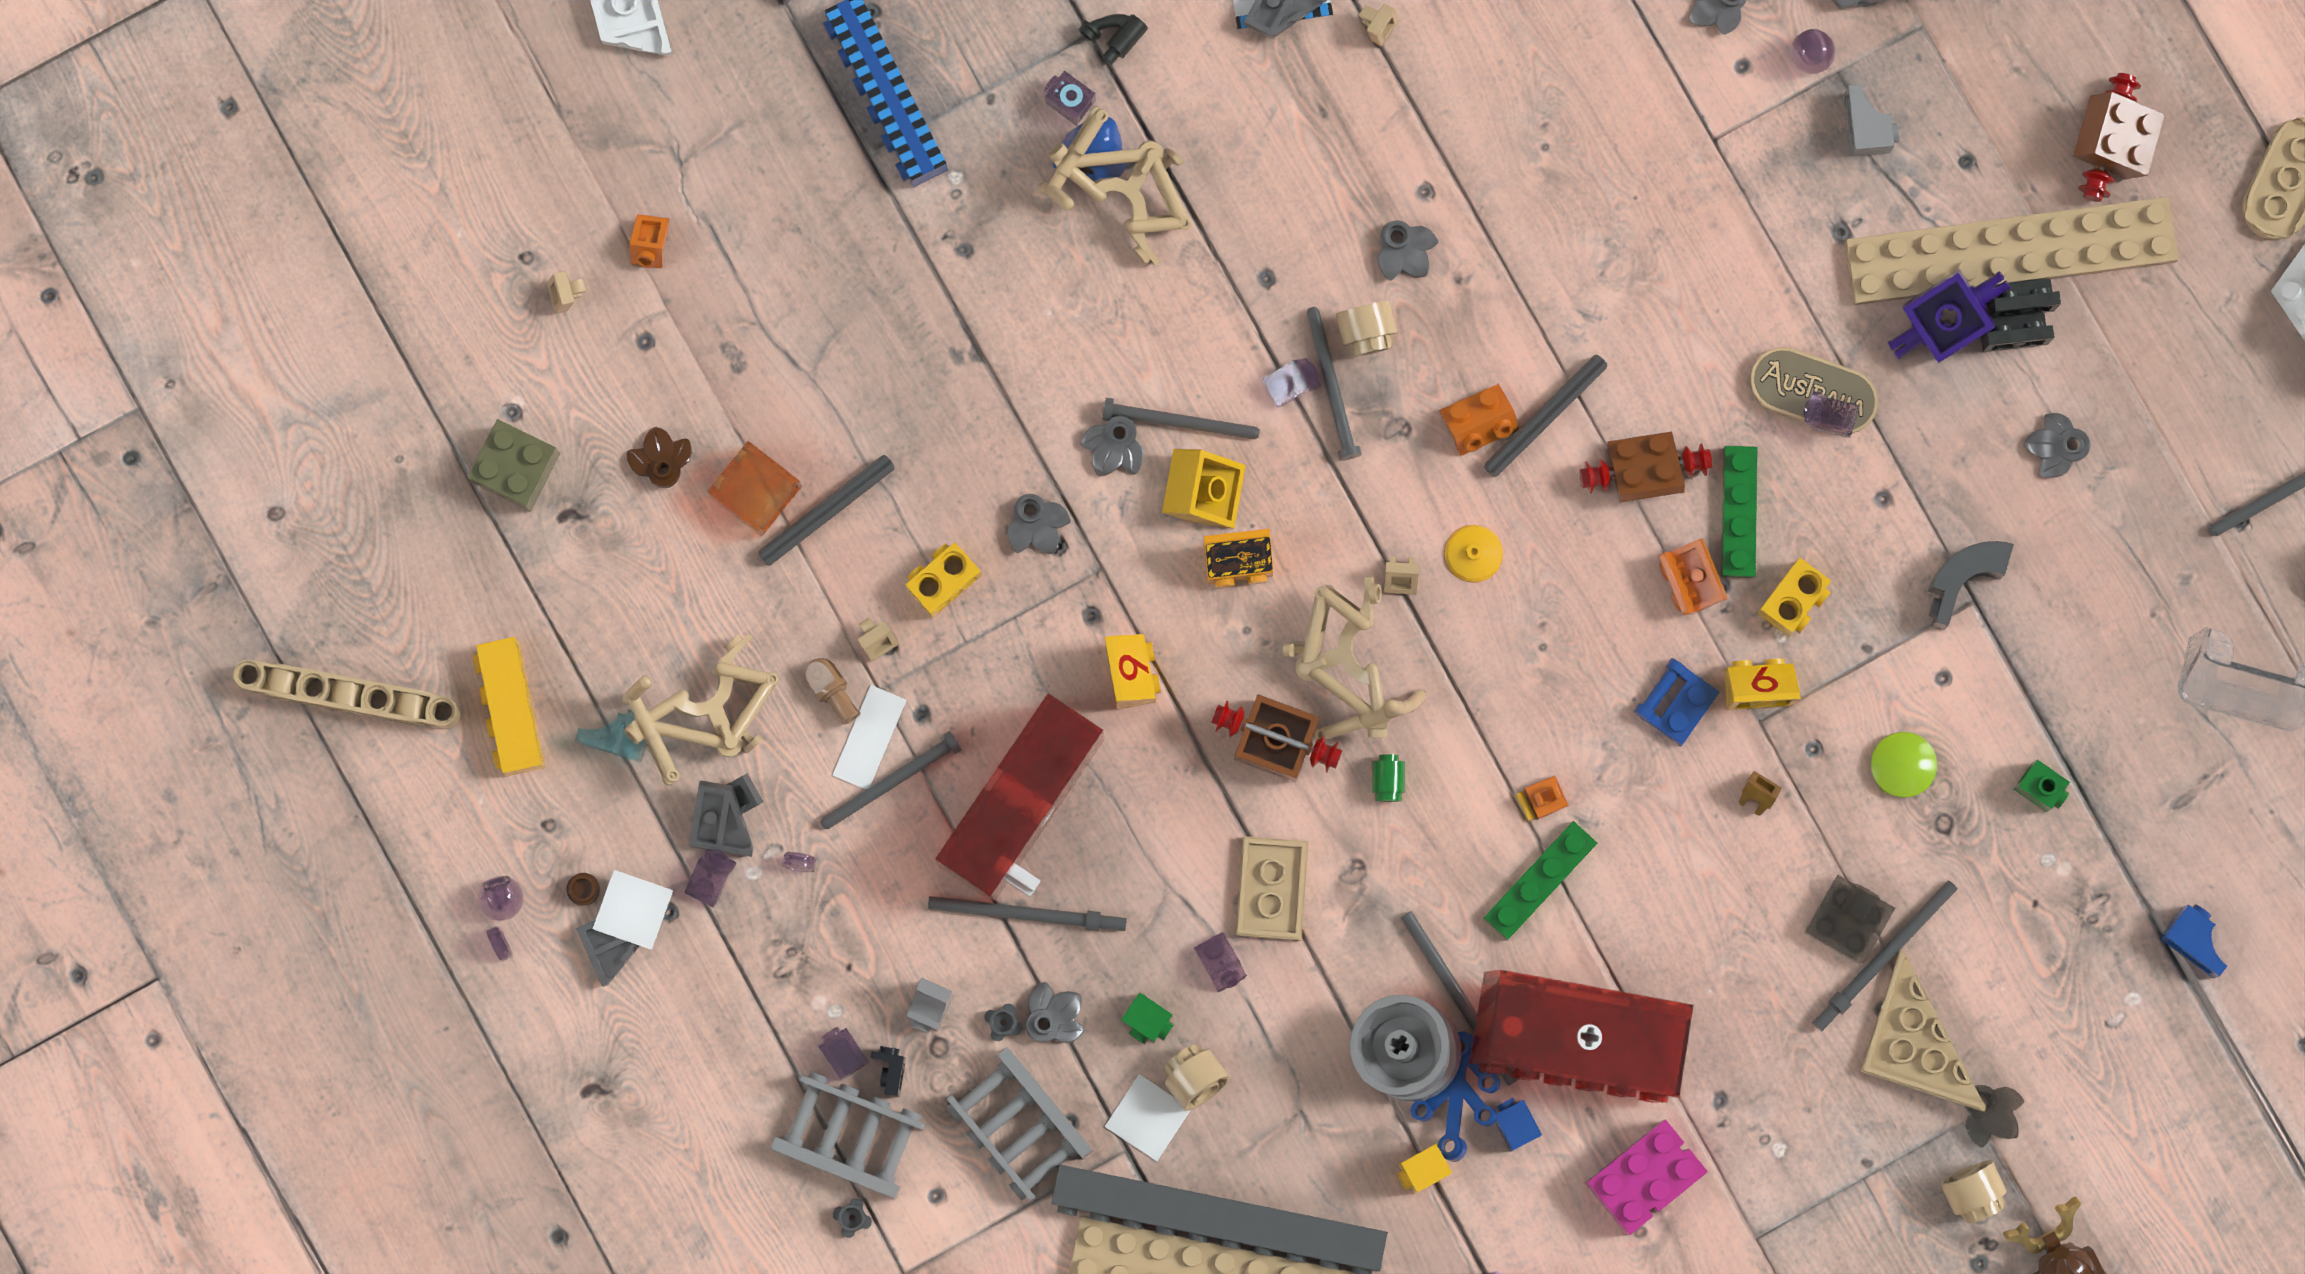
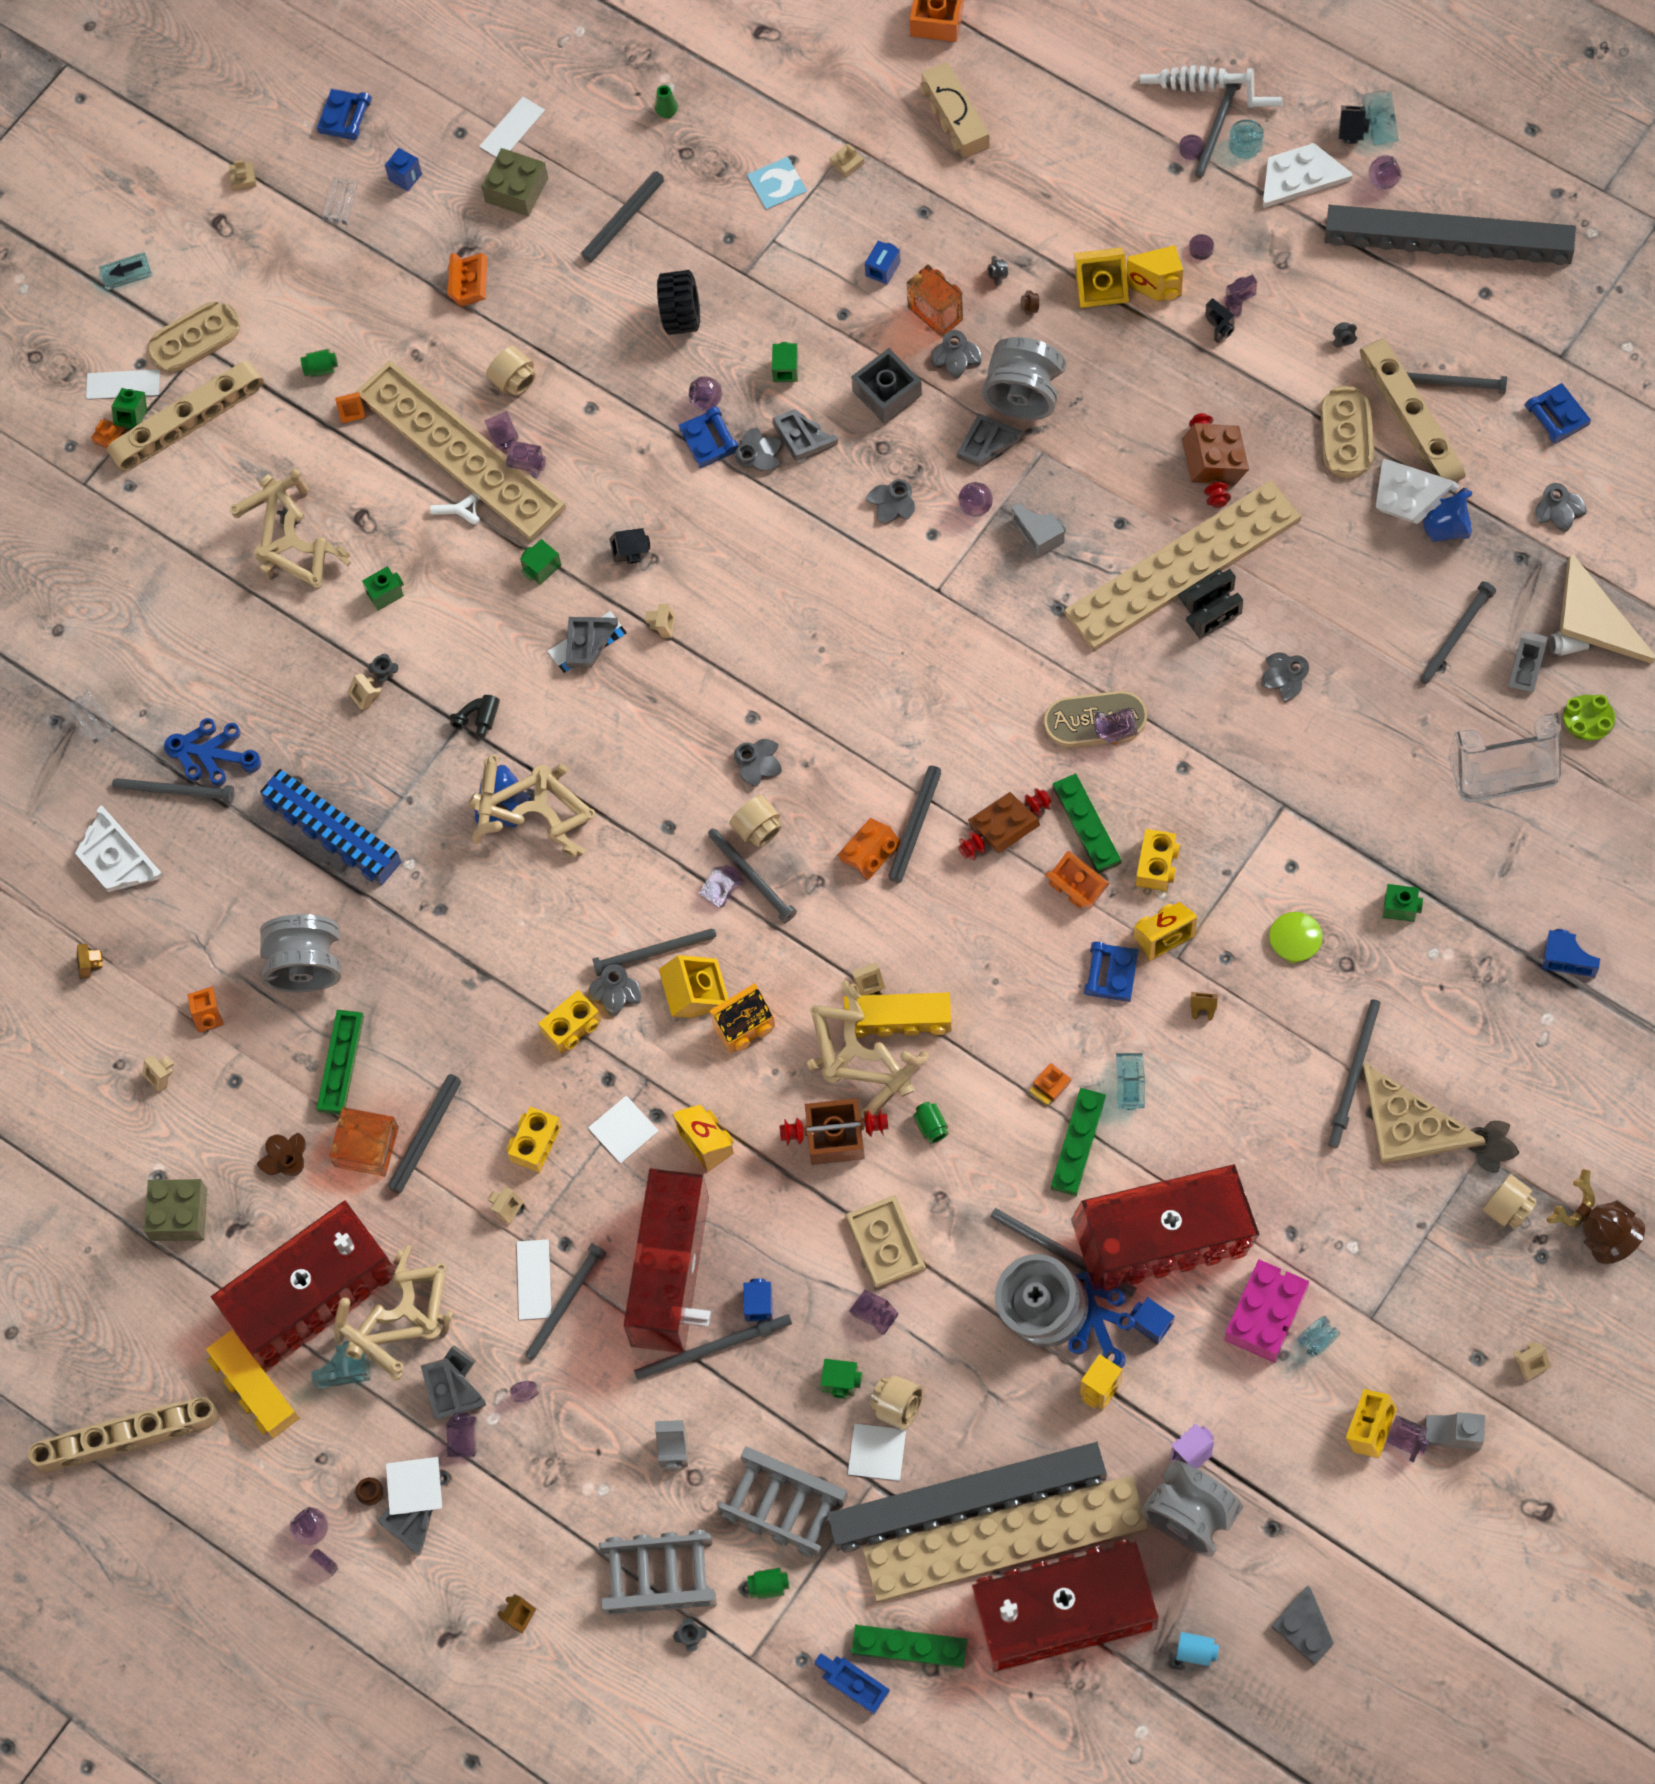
camera: 20 degrees left, 15 degrees down
medium nougat arm [805,658,861,725] -> none
clear purple brick [818,1027,870,1081] -> none
black bracket [870,1046,906,1097] -> none
dark grey plate [984,1004,1022,1041] -> none
flat silver plate [1008,494,1071,554] -> none
flat silver plate [1026,982,1085,1043] -> none
clear purple brick [1044,70,1096,126] -> none
yellow piece [1444,524,1503,583] -> none
clear smoke plate [1804,875,1895,966] -> none
dark purple brick [1888,268,2011,363] -> none
dark grey arch [1927,541,2014,630] -> none
none -> pearl gold tile [76,943,103,979]
none -> clear red piece [210,1200,395,1369]
none -> light grey piece [260,914,341,993]
none -> green plate [316,1009,364,1115]
none -> pearl gold tile [497,1594,536,1633]
none -> yellow brick [538,990,601,1054]
none -> white sticker [588,1096,659,1164]
none -> blue brick [743,1278,773,1322]
none -> green brick [747,1567,790,1600]
none -> yellow brick [844,992,952,1038]
none -> clear light blue arch [1116,1053,1145,1110]
none -> clear light blue wheel [1297,1316,1340,1358]

